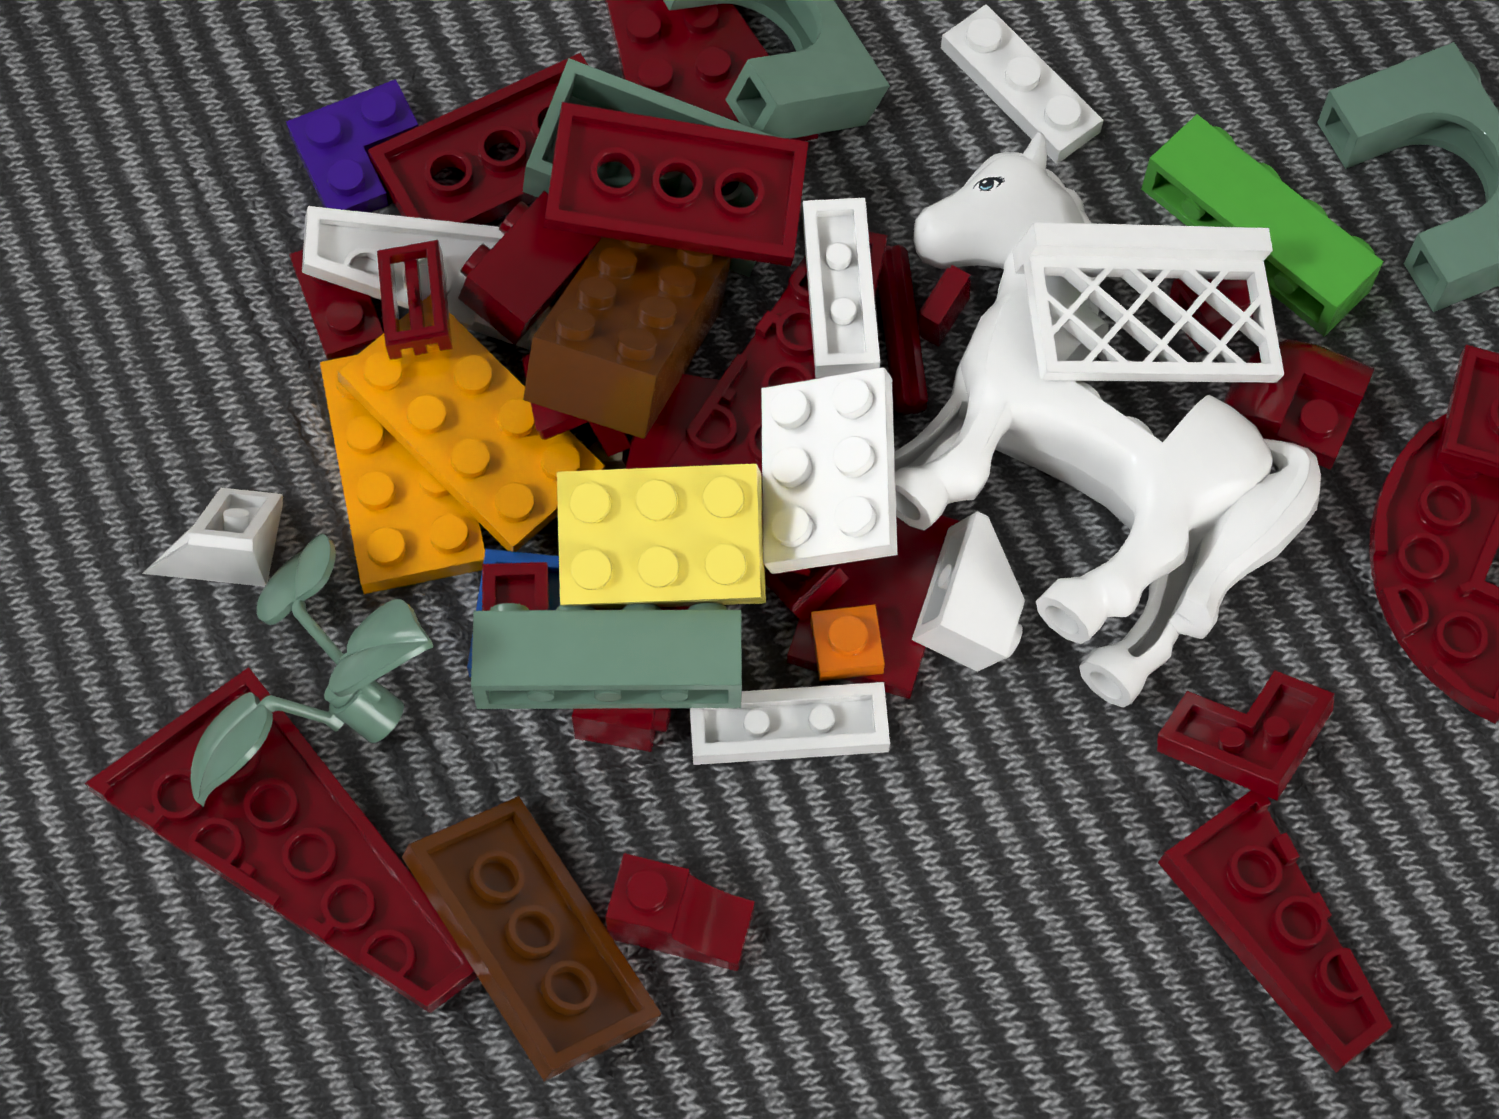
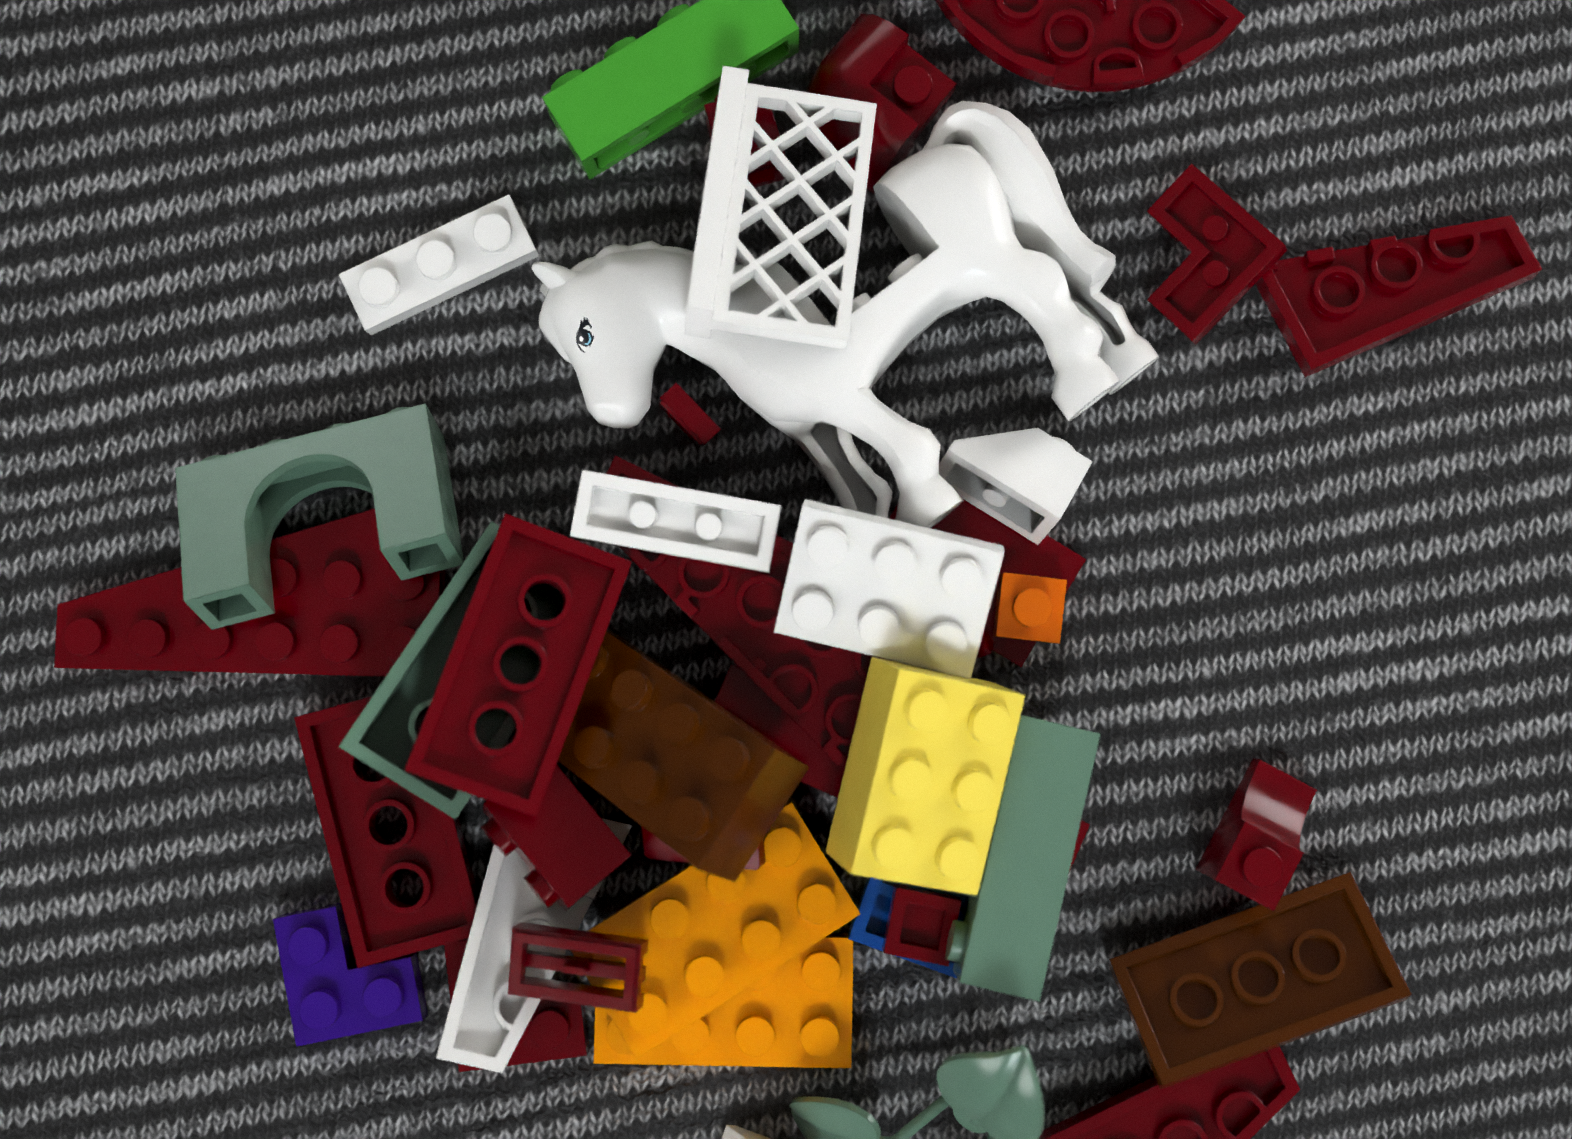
camera: 75 degrees left, 20 degrees up
white plate [690,682,890,765] -> none
dark red axle [878,245,928,415] -> none

